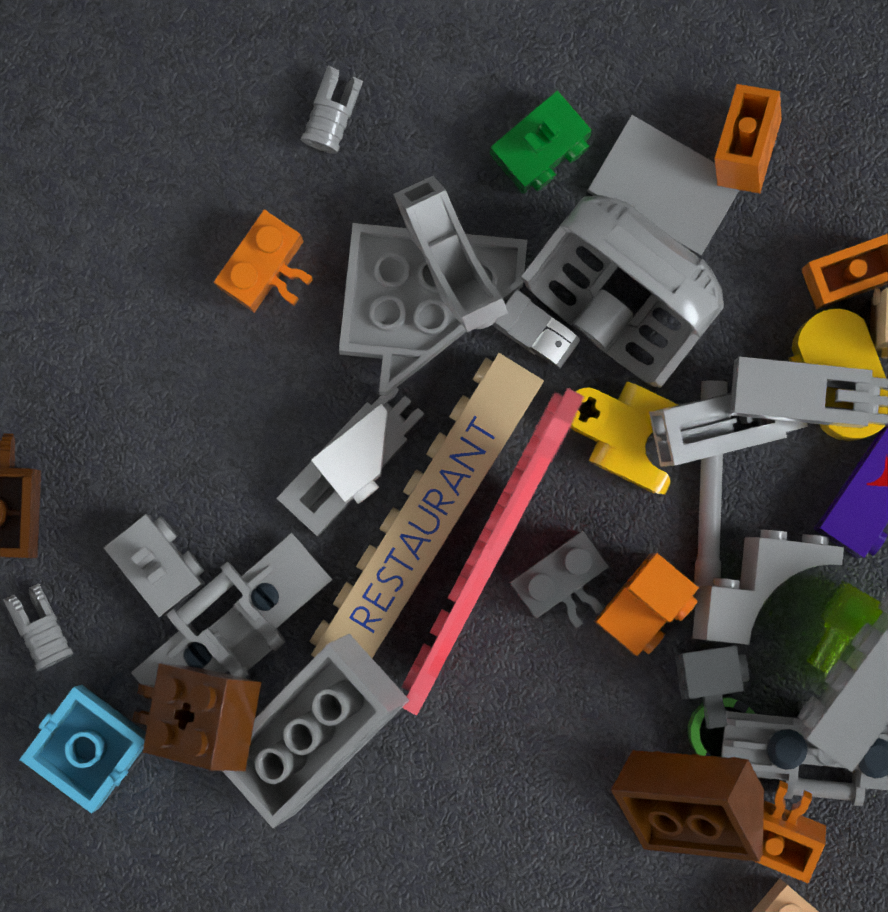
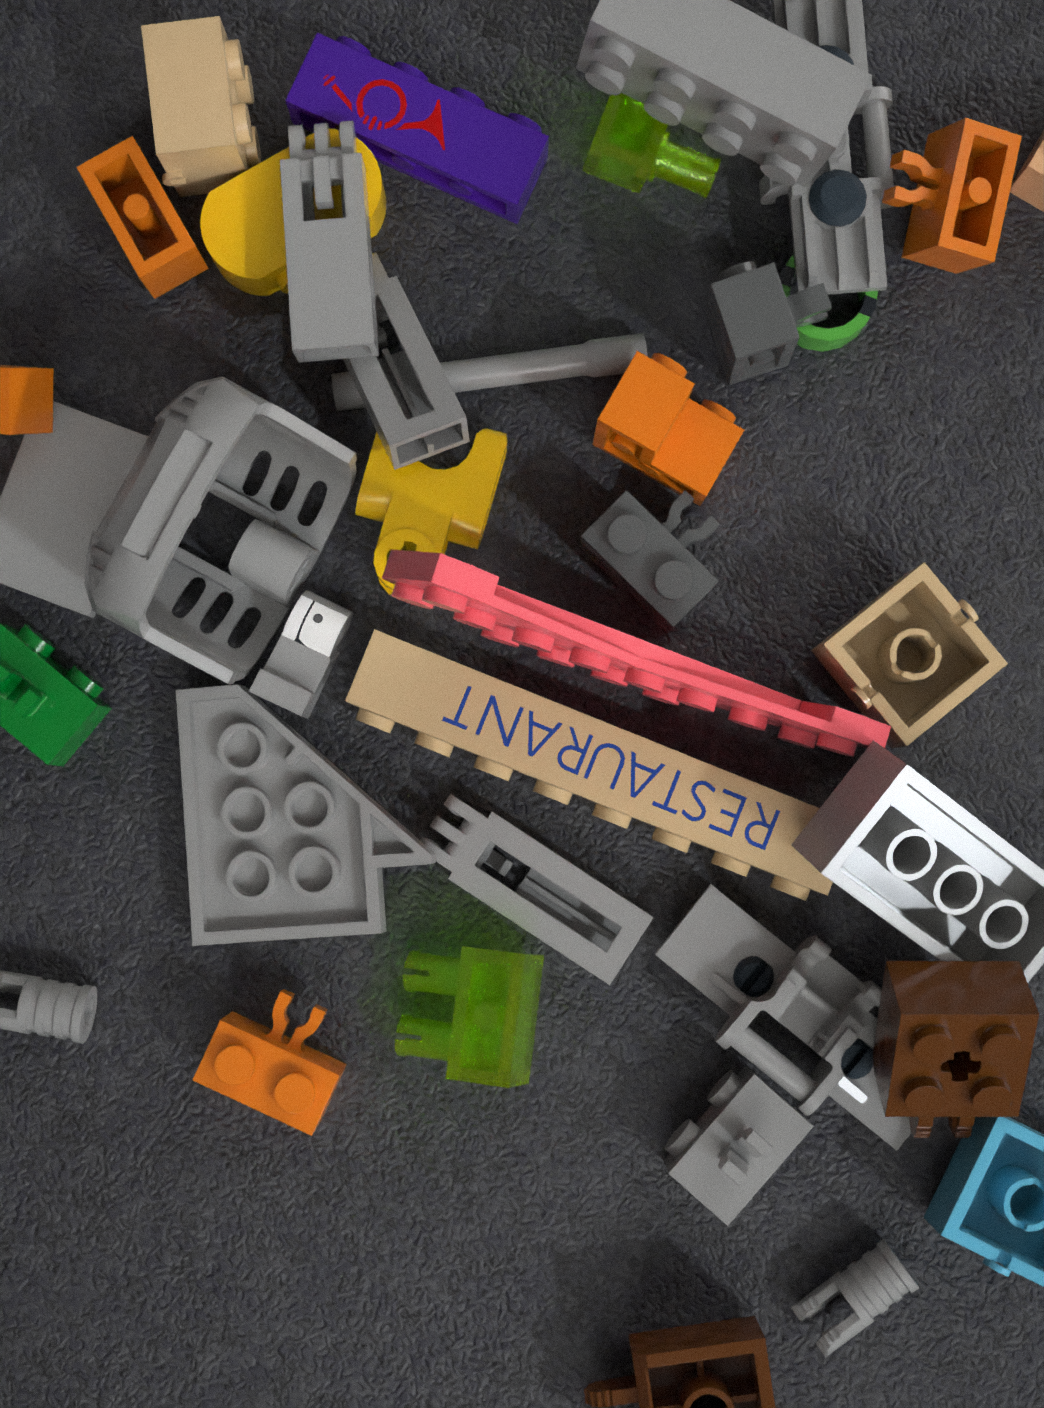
camera: 105 degrees left, 0 degrees up
white slope [311,404,388,504] -> none
light grey arch [393,176,508,332] -> none
reddish brown slope [611,750,764,862] -> none
light grey arch [692,530,844,645] -> none
none -> clear neon green brick [395,946,544,1088]
none -> tan brick [811,562,1008,748]

